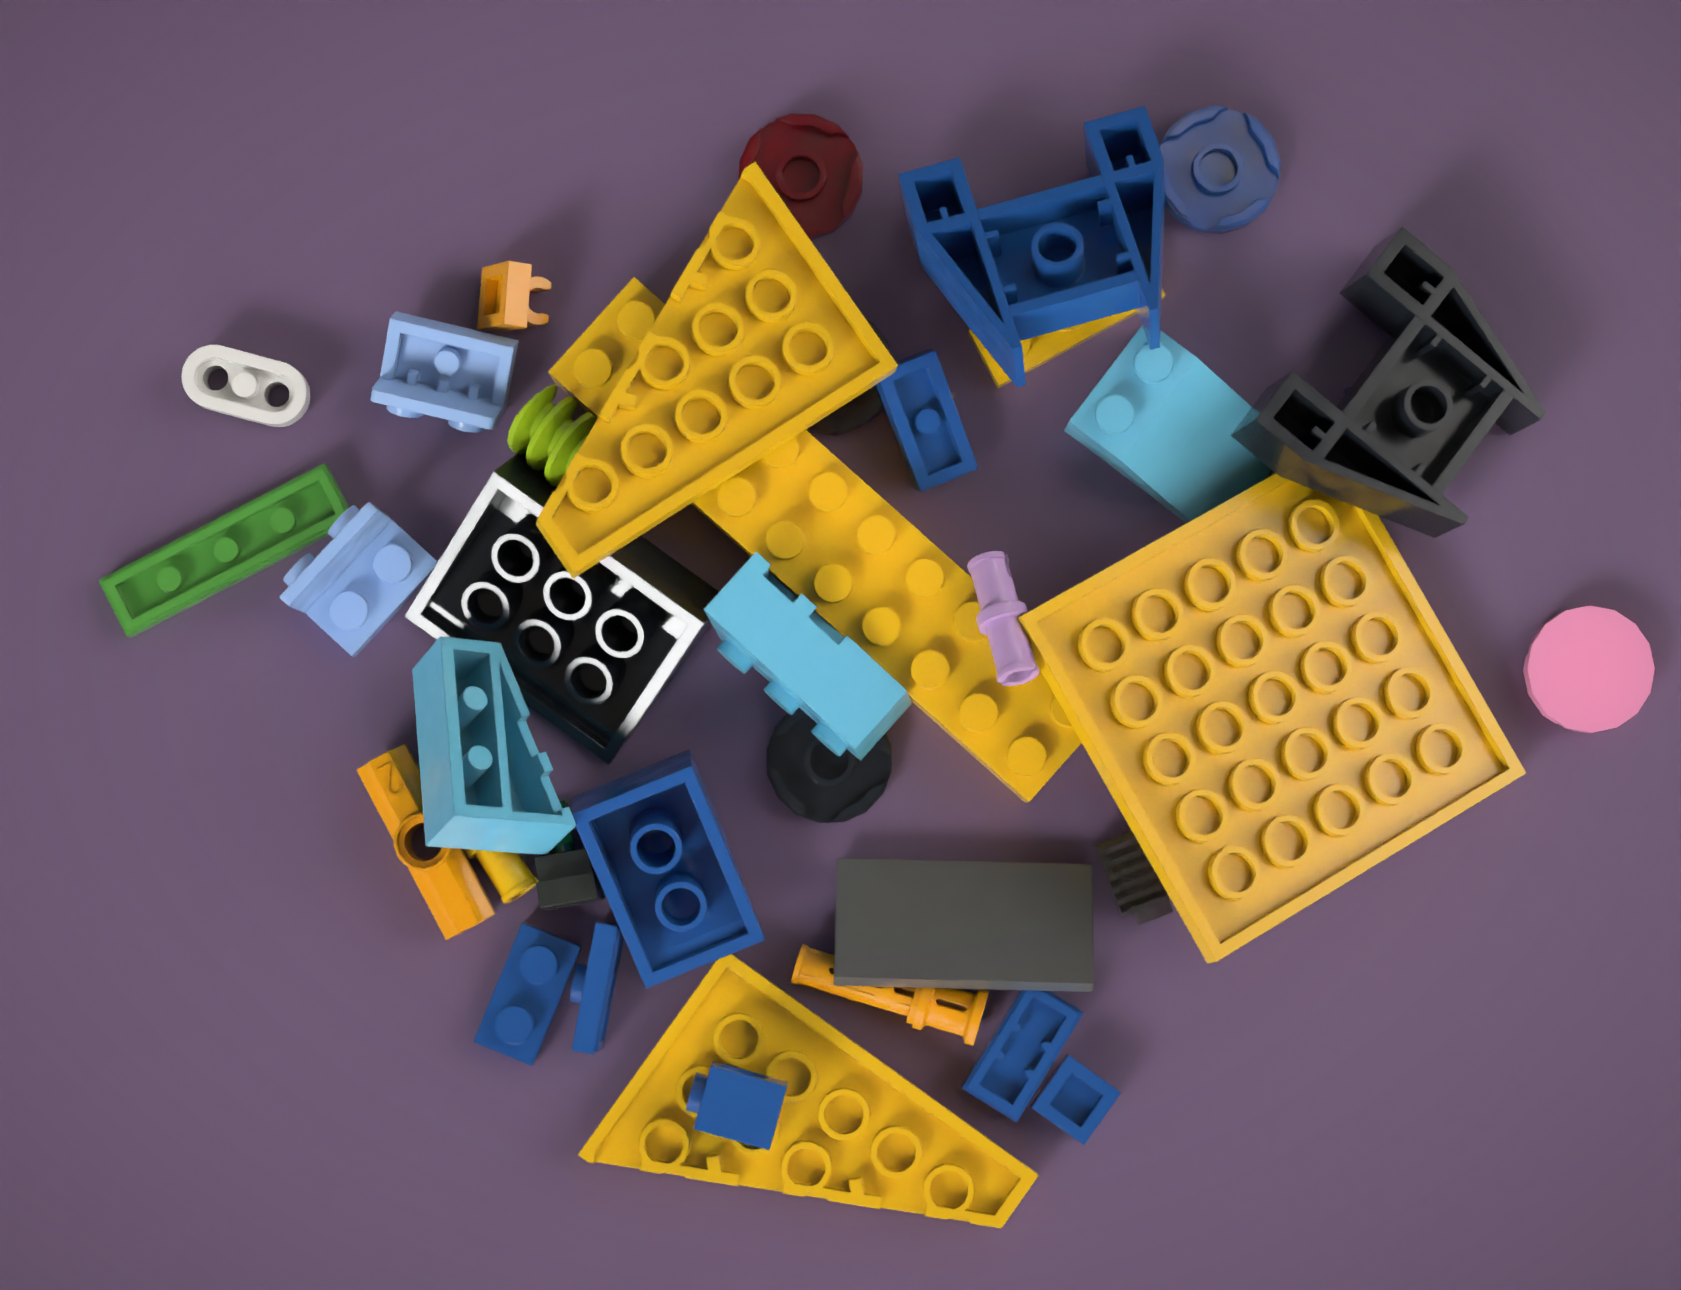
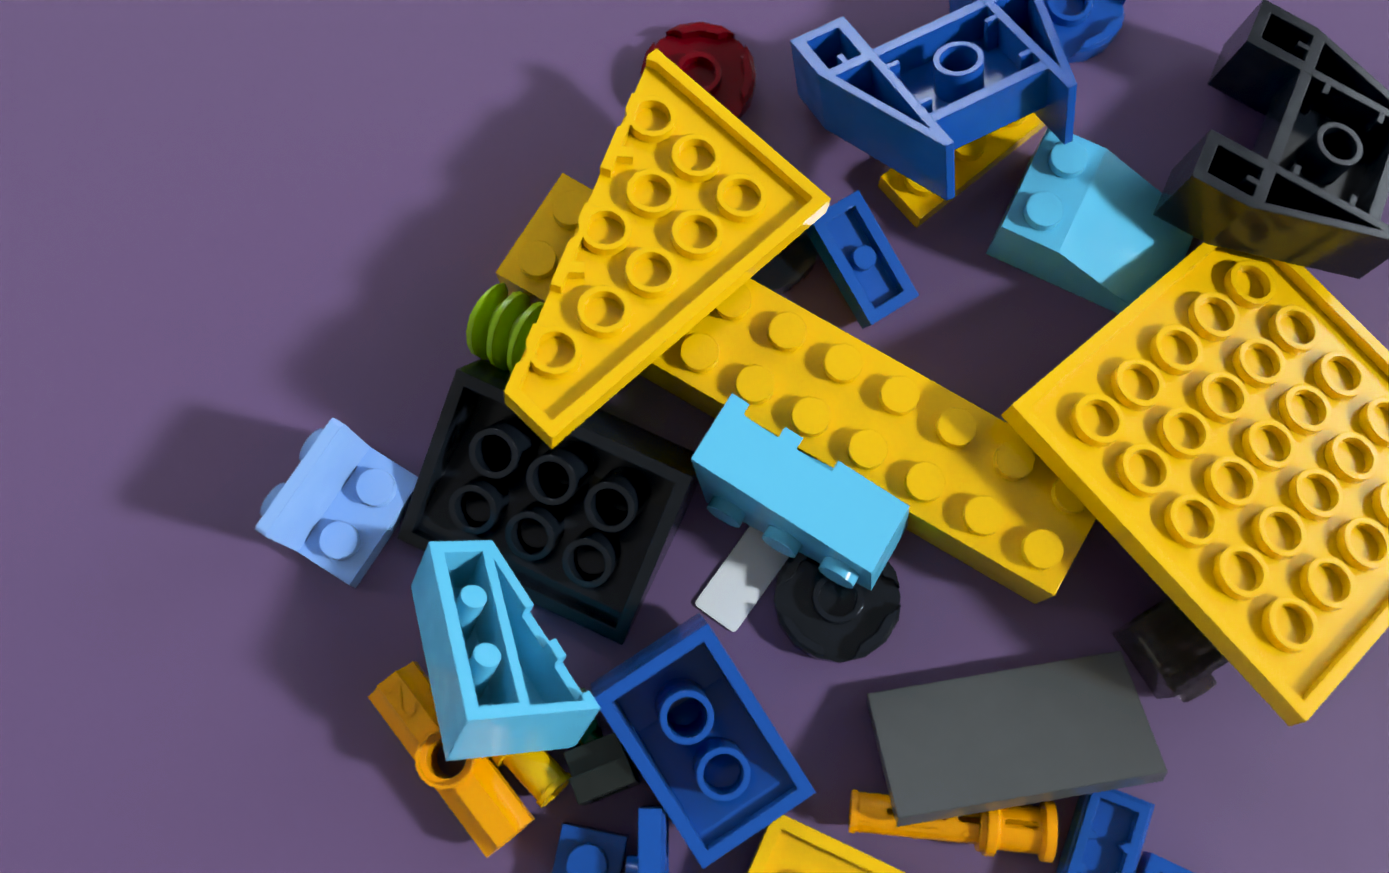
camera: 10 degrees left, 10 degrees down
bright green tile [98,463,349,638] -> none
white plate [181,345,310,427] -> none
light blue bracket [370,311,519,433] -> none
light orange tile [477,261,551,333] -> none
lavender pin [967,551,1039,686] -> none
none -> white sticker [695,526,789,632]

